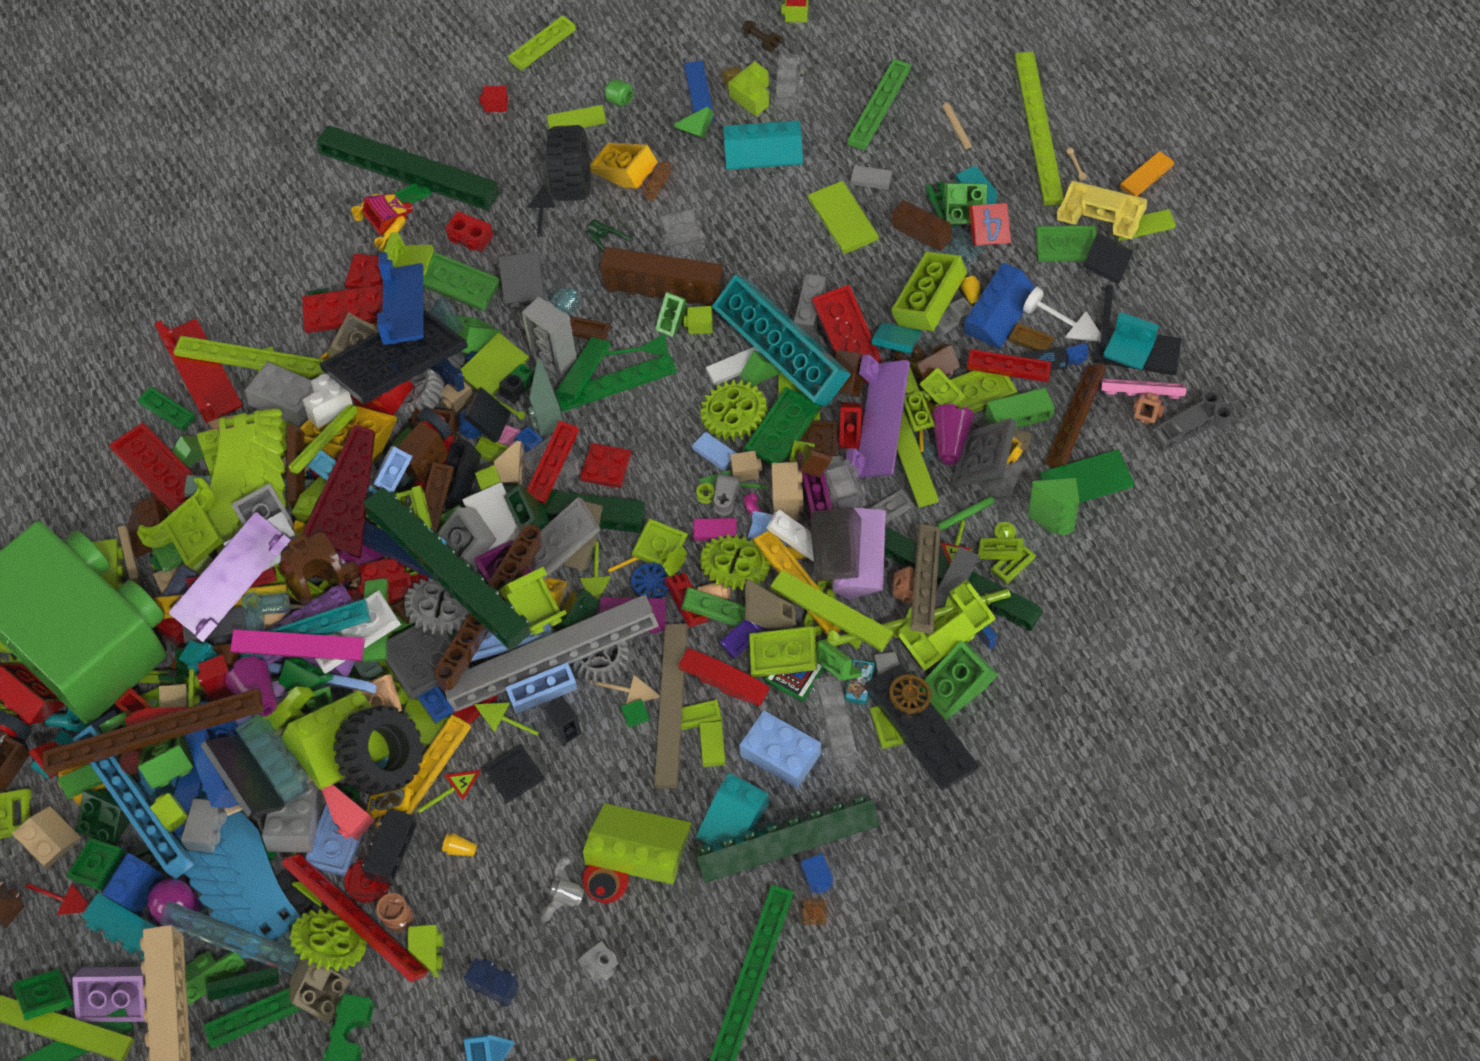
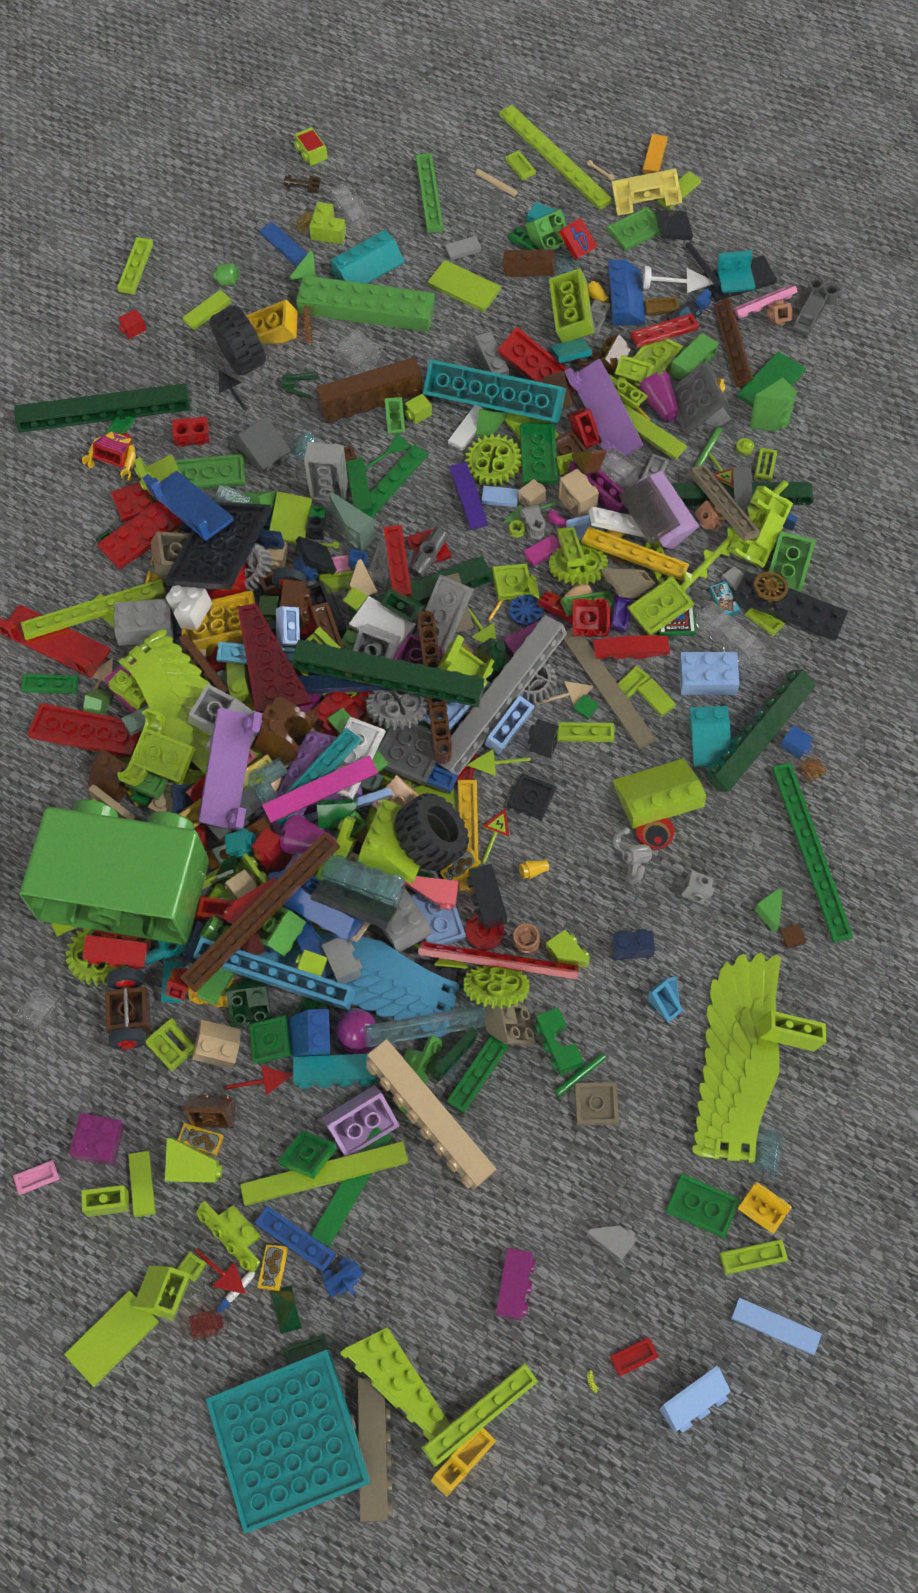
camera: 35 degrees left, 5 degrees up
lime axle [289,404,358,474] -> none
lime tile [770,570,894,652] -> none
bright green panel [817,640,862,681] -> none
lime tile [978,538,1024,560] -> none
none -> bright green brick [296,275,435,332]
none -> dark grey piece [408,527,448,579]
none -> dark purple slope [449,462,488,531]
none -> lime tile [505,150,536,180]
none -> lime tile [557,527,586,567]
none -> lime tile [557,722,614,742]
none -> red slope [572,598,610,637]
none -> bright green slope [755,889,783,932]

